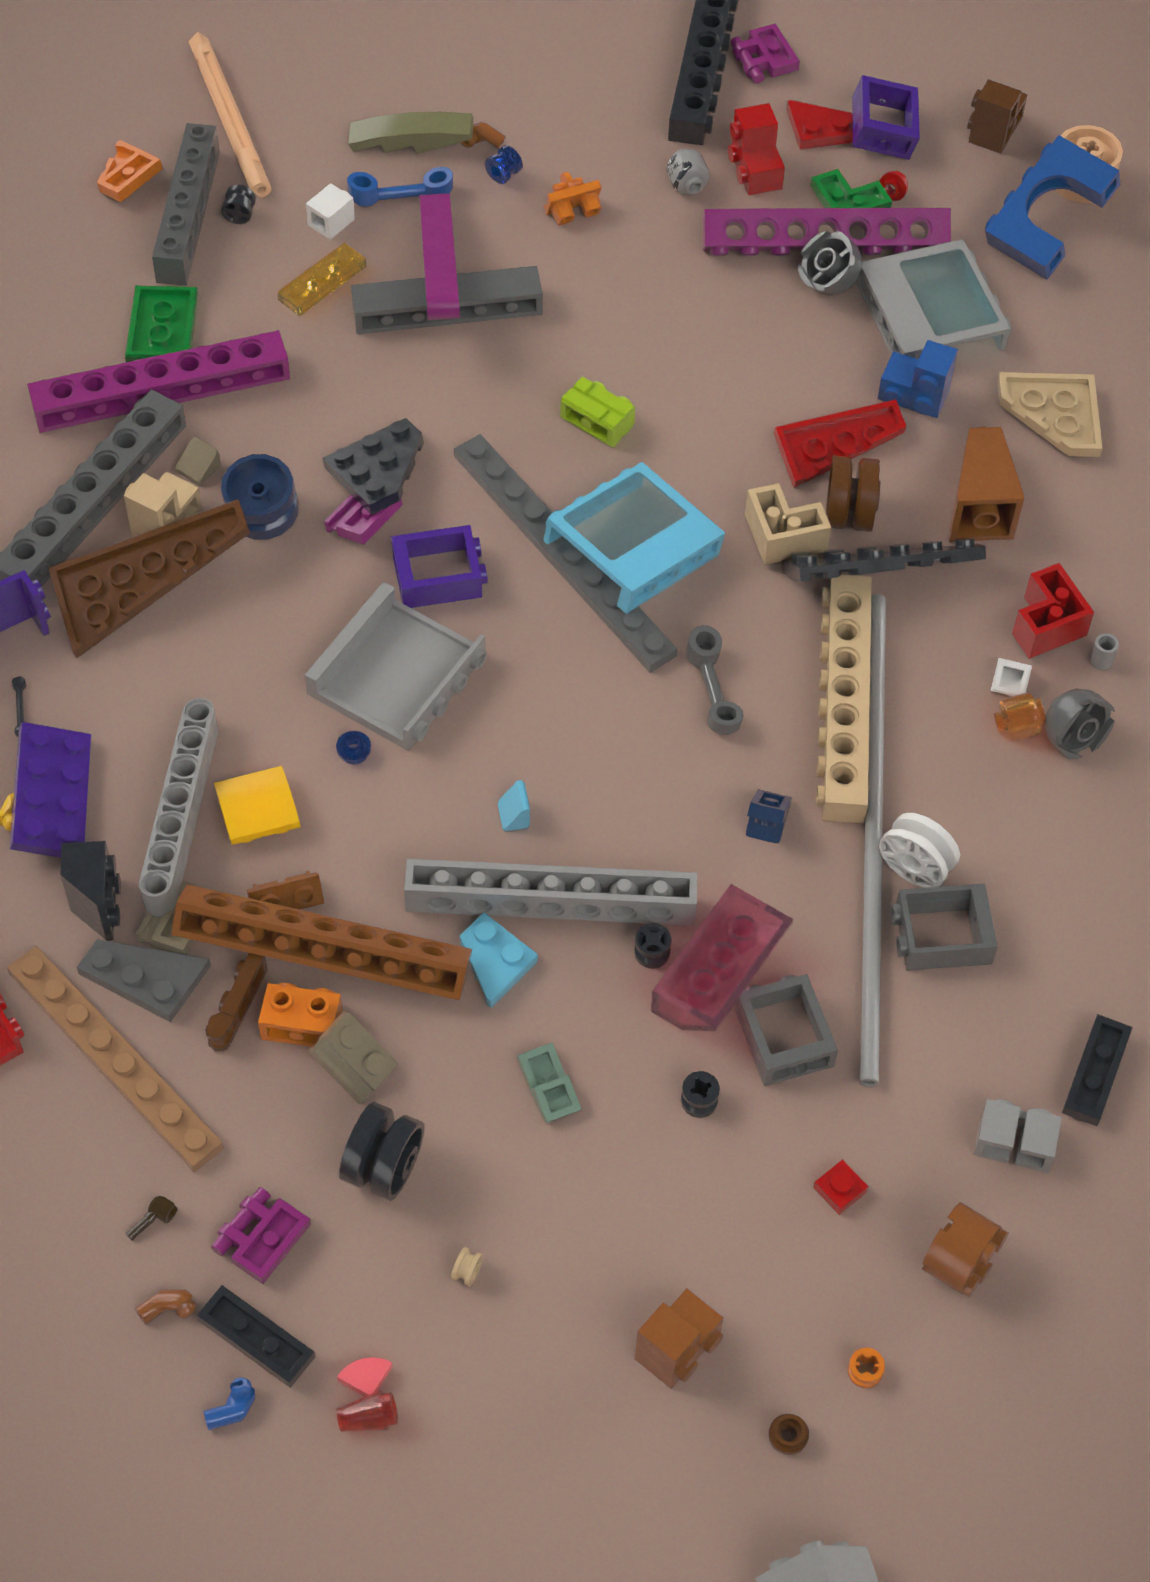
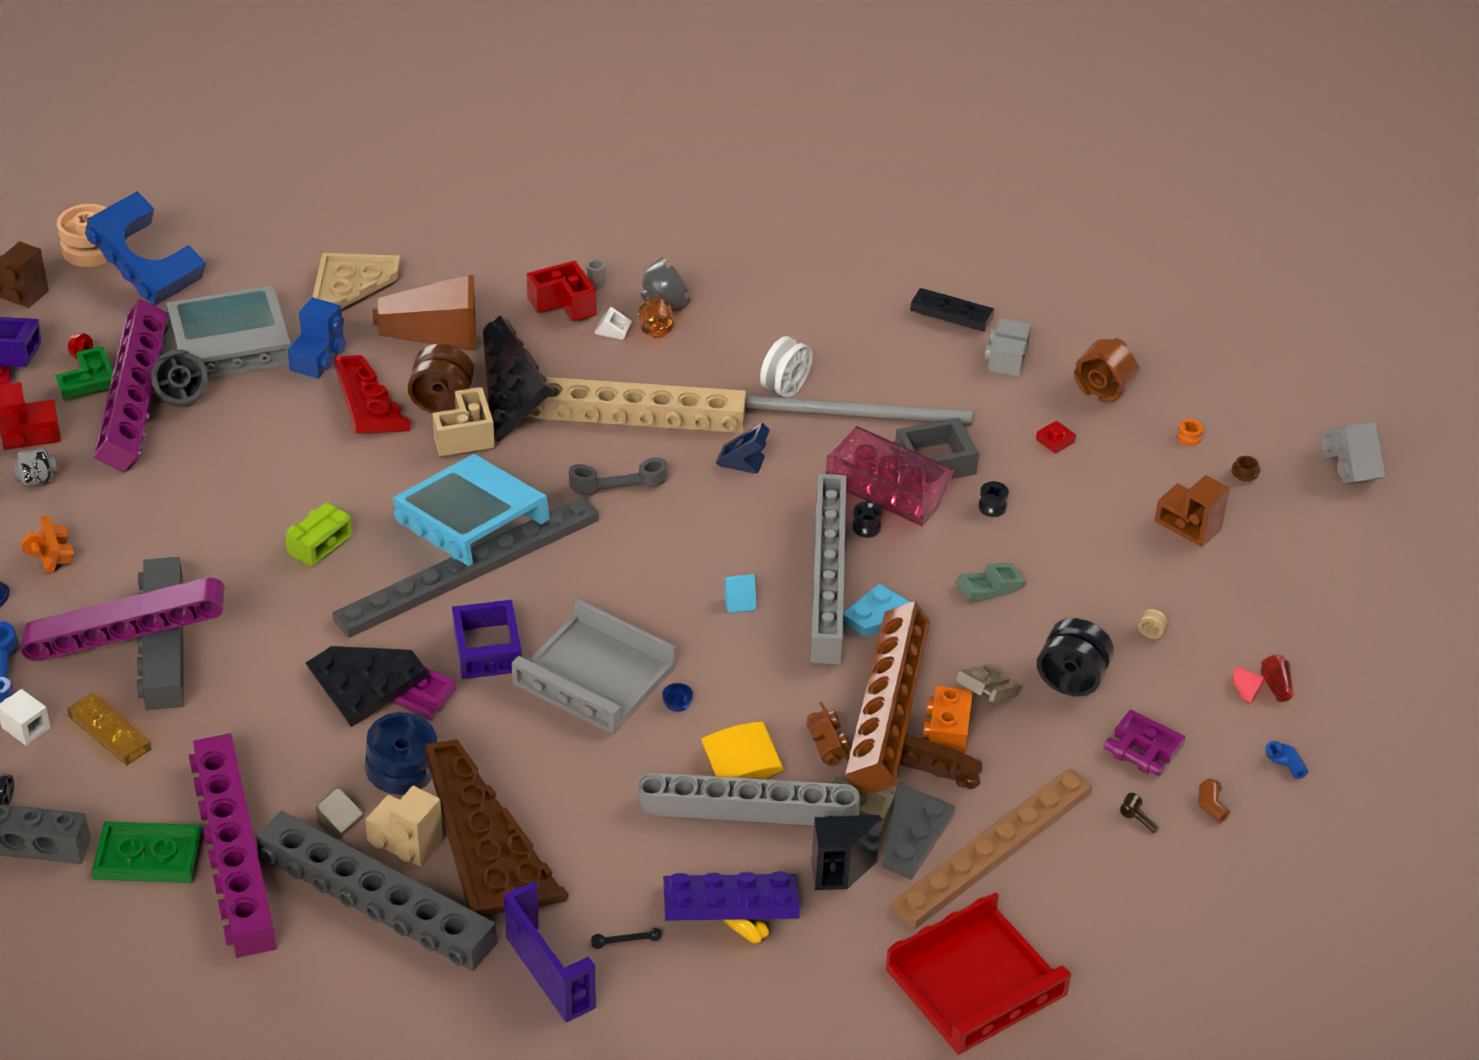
camera: 90 degrees left, 15 degrees down
black plate [197,1285,315,1388] -> none
dark grey window [891,884,998,971] -> none

